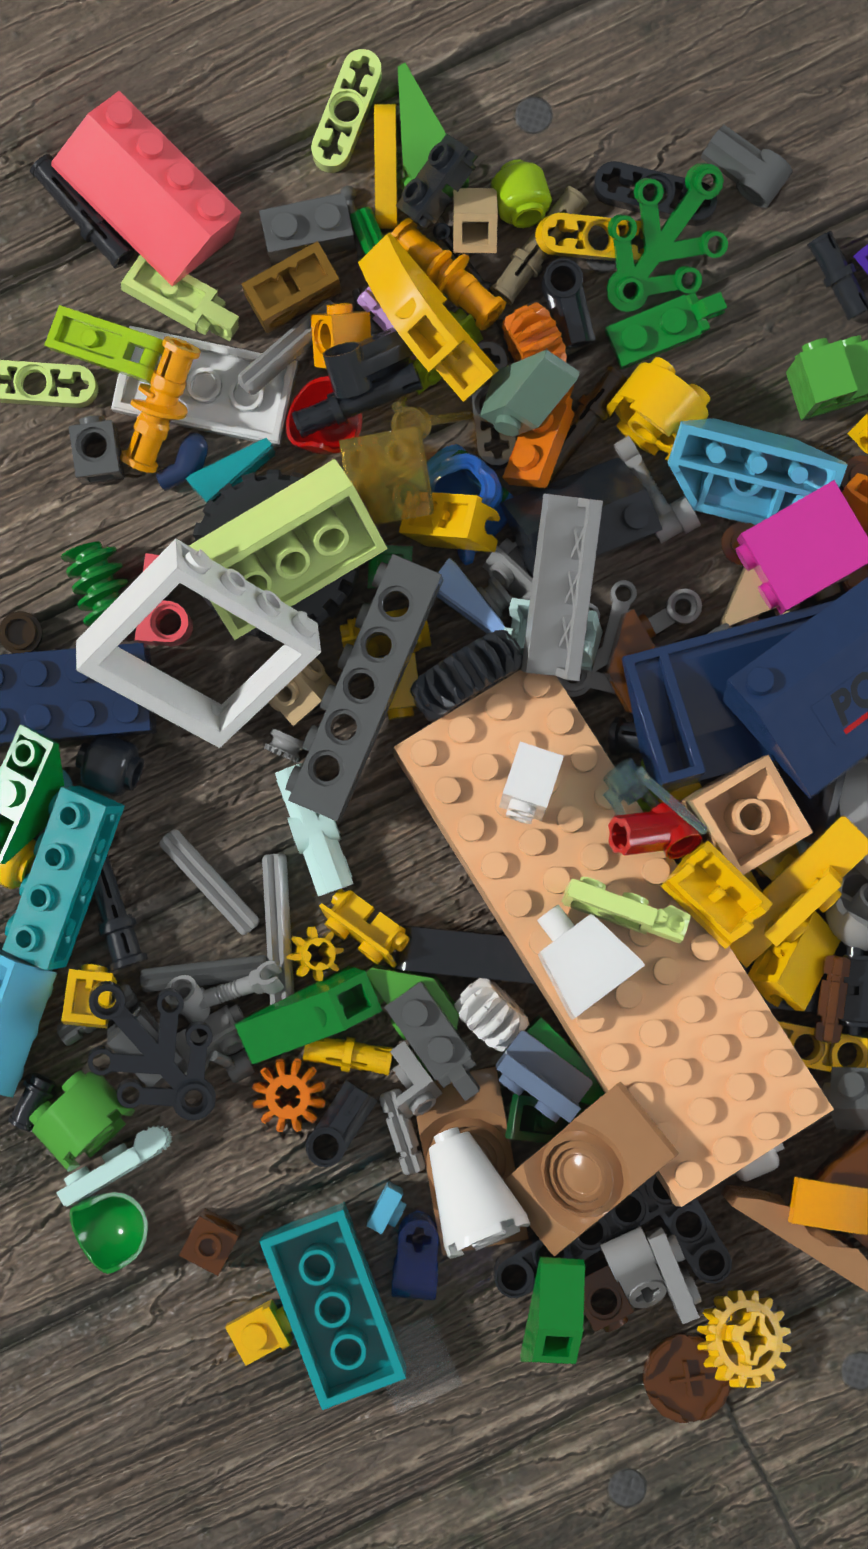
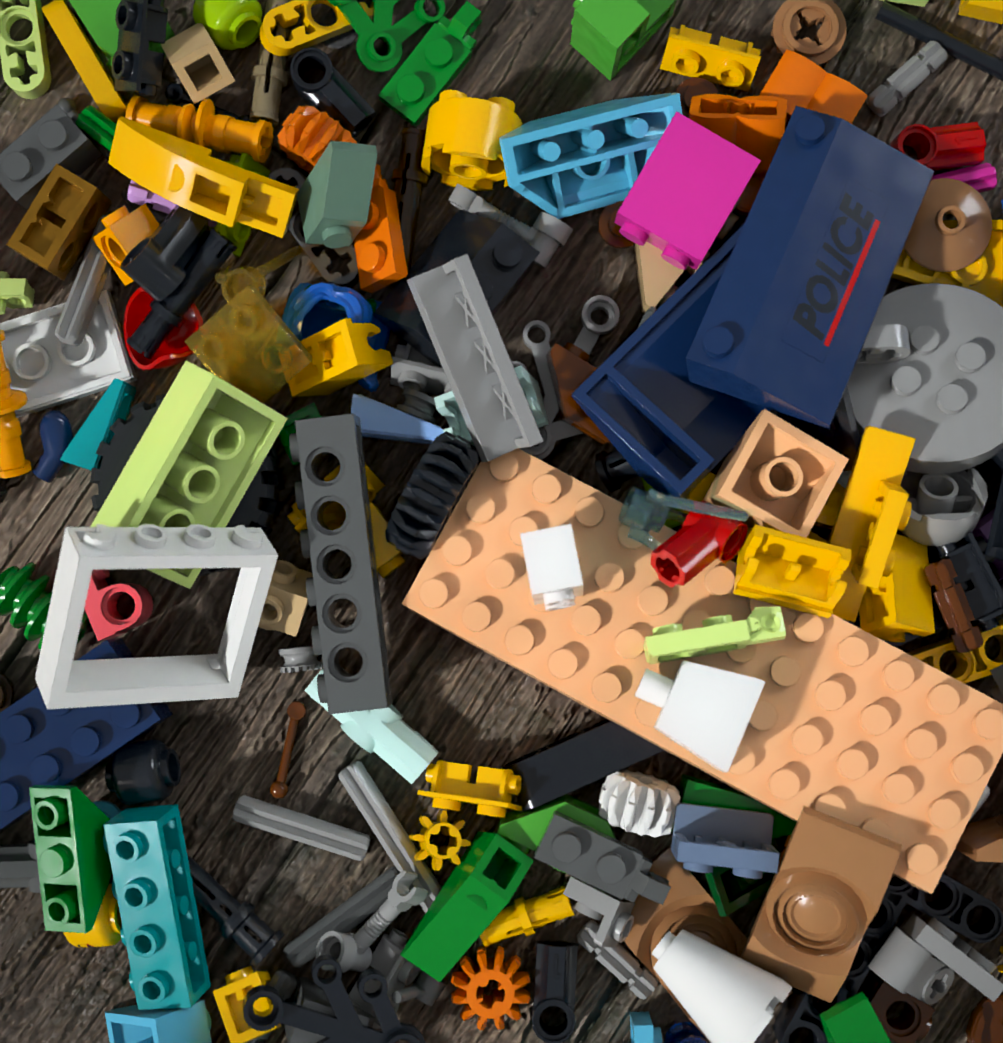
camera: 30 degrees left, 0 degrees up
none -> reddish brown hinge [270,701,307,799]

